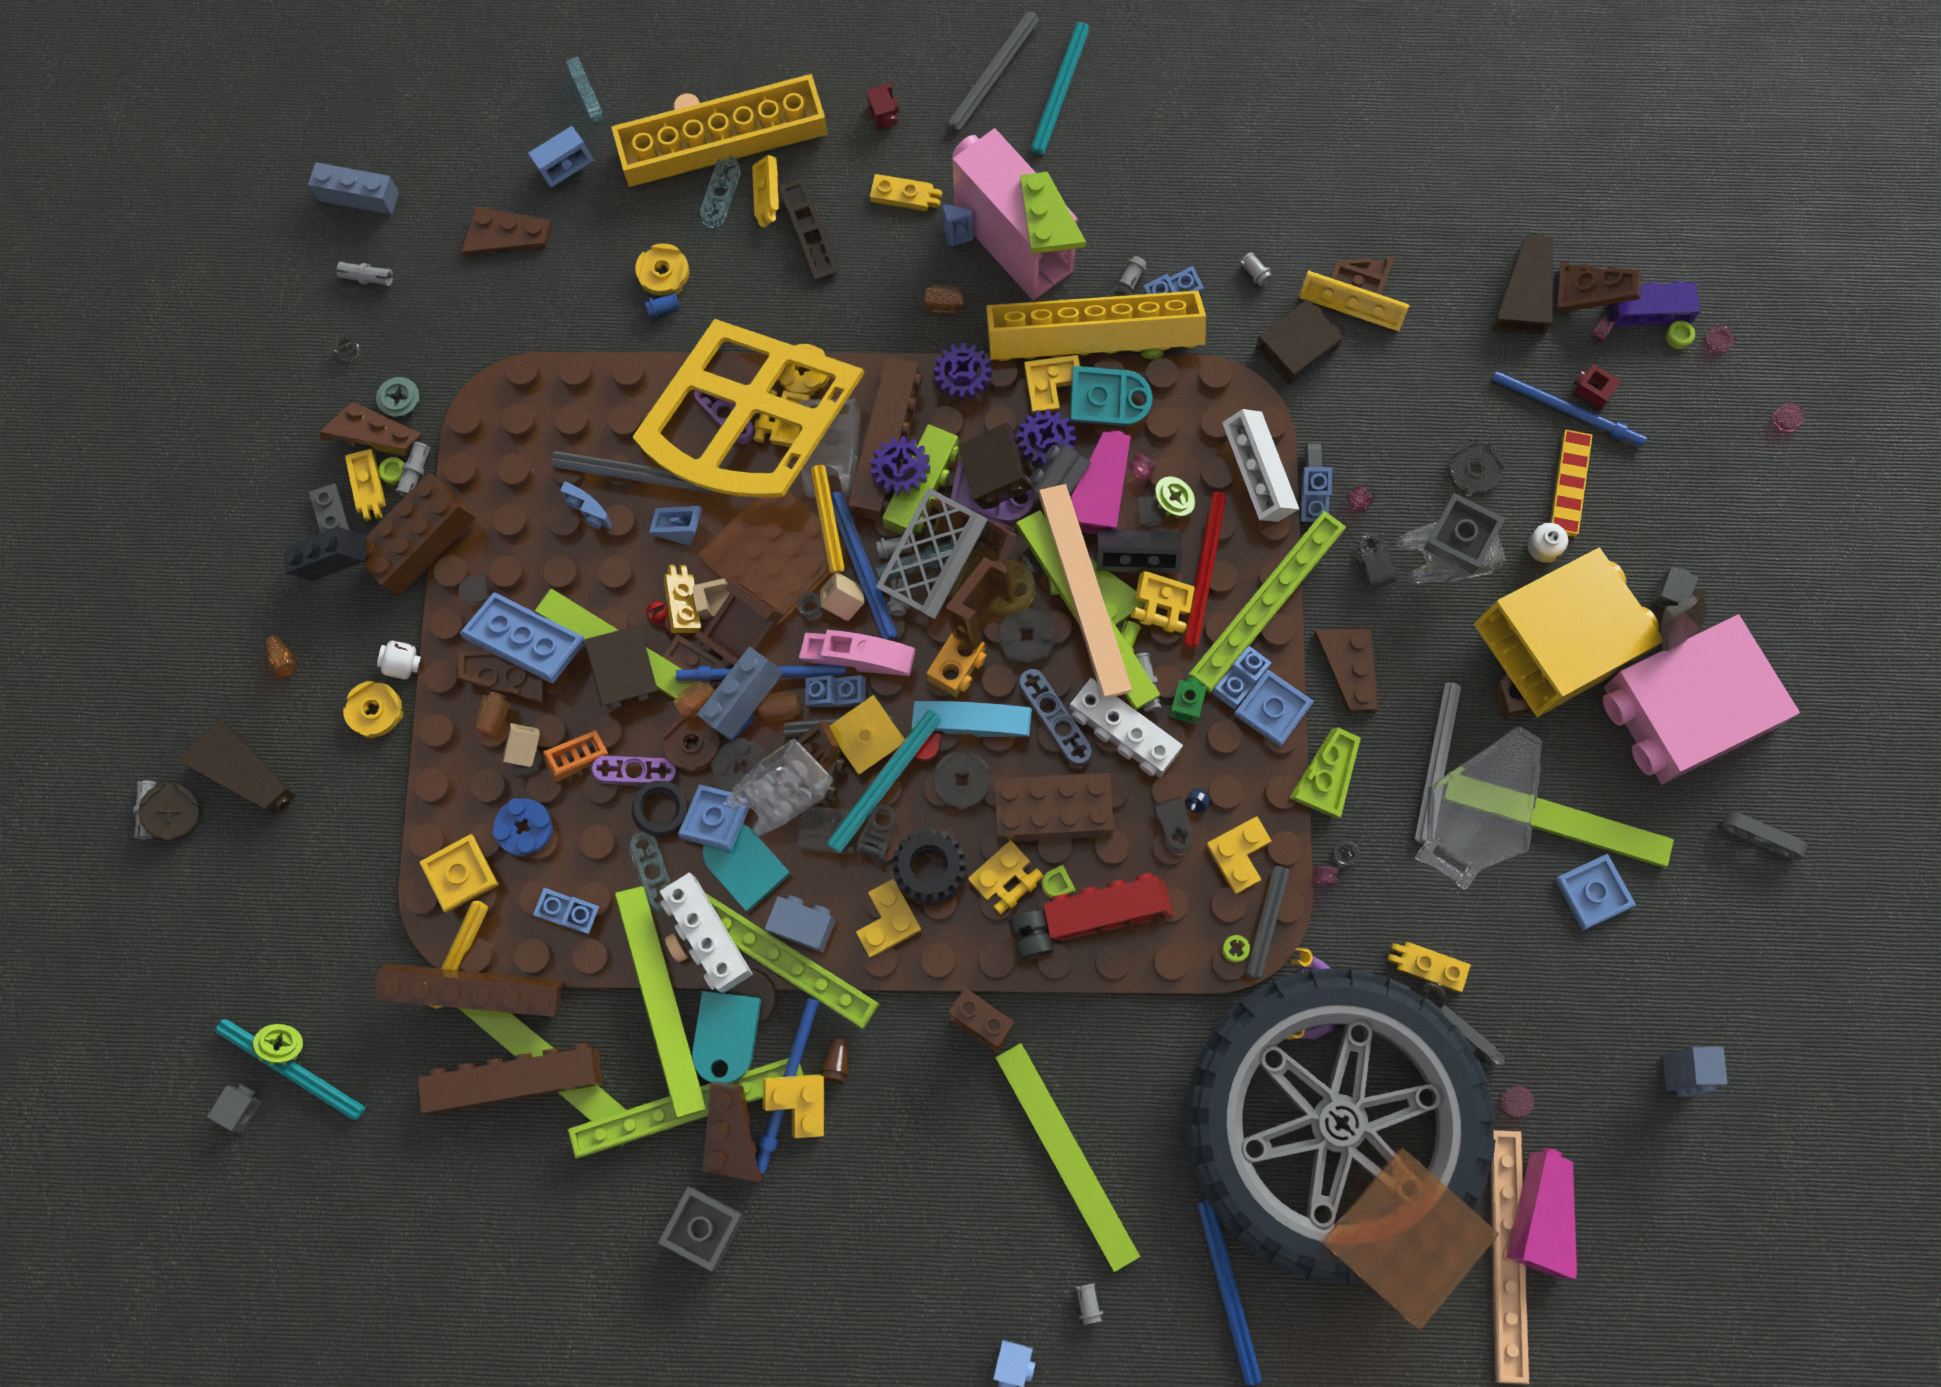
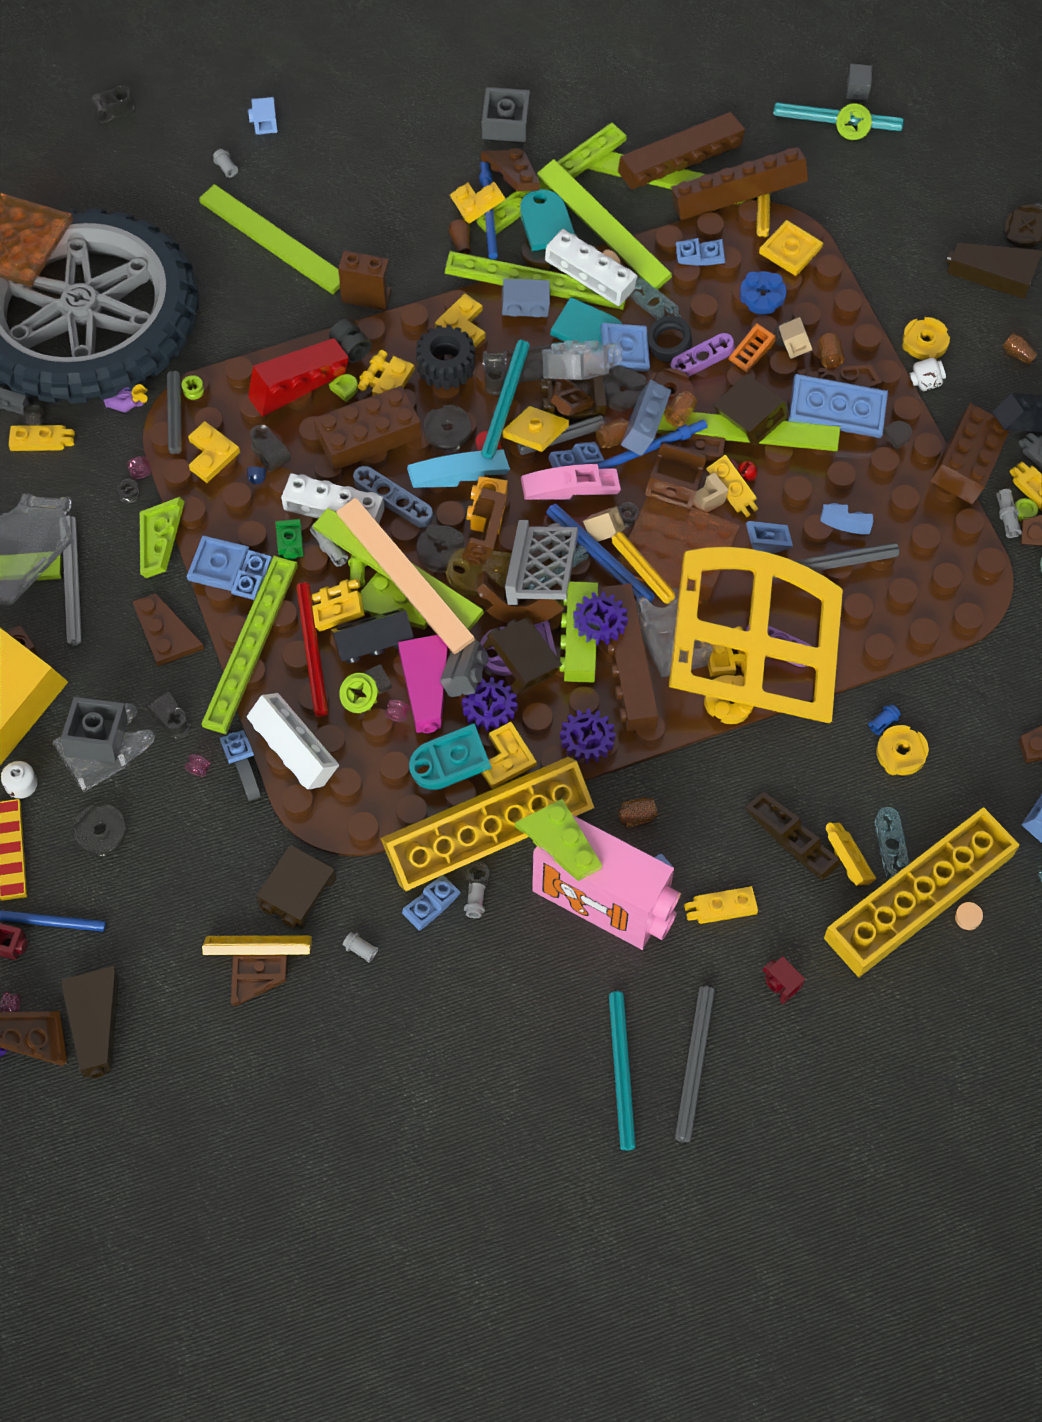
camera: 155 degrees right, 10 degrees down
light grey pin [876,537,912,560] -> none
blue axle [1198,1200,1262,1386] -> none

